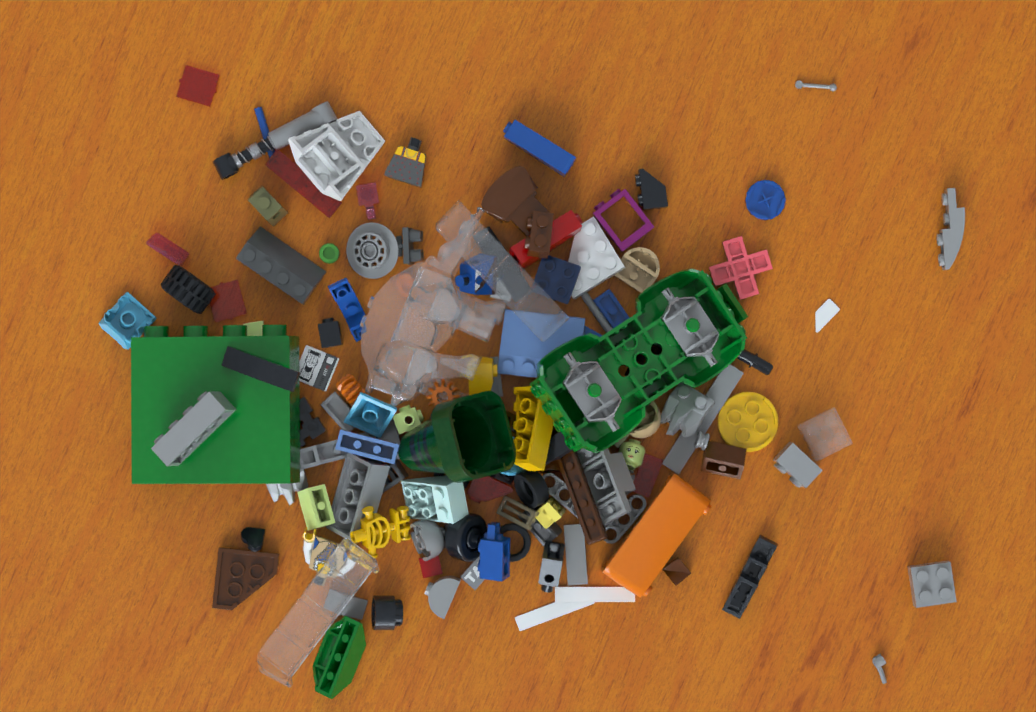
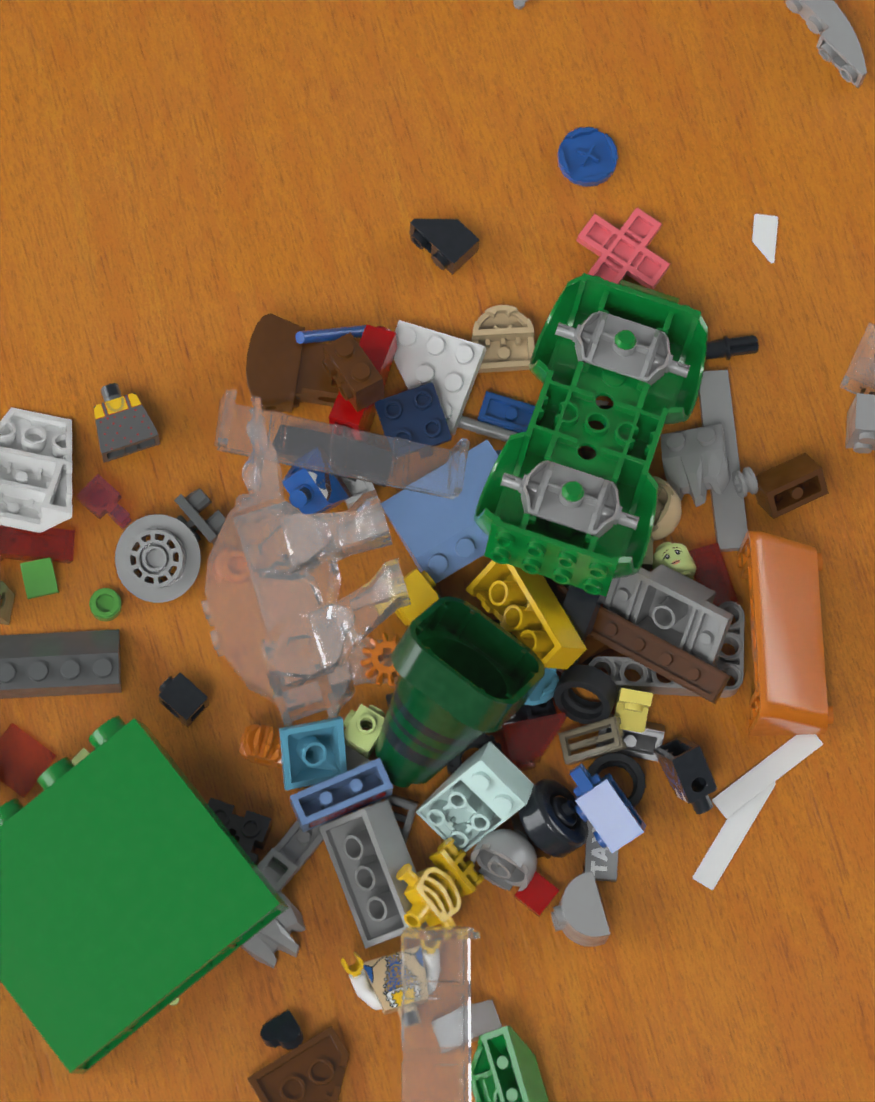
camera: 50 degrees left, 15 degrees down
light grey brick [151,391,236,467] -> none
black slope [221,346,300,392] -> none
yellowish green brick [297,484,335,531] -> none
sticker [299,345,339,391] -> none
light grey tile [320,391,355,432] -> none
blue slope [328,278,374,342] -> none
black piece [371,595,403,630] -> none
blue slope [503,120,576,177] -> none
light grey tile [564,524,588,586] -> none
magenta window [593,189,654,252] -> none
reddish brown slope [662,557,691,586] -> none
yellow tile [718,392,779,452] -> none
none -> bright green slope [20,557,59,599]
none -> blue bar [296,325,366,344]

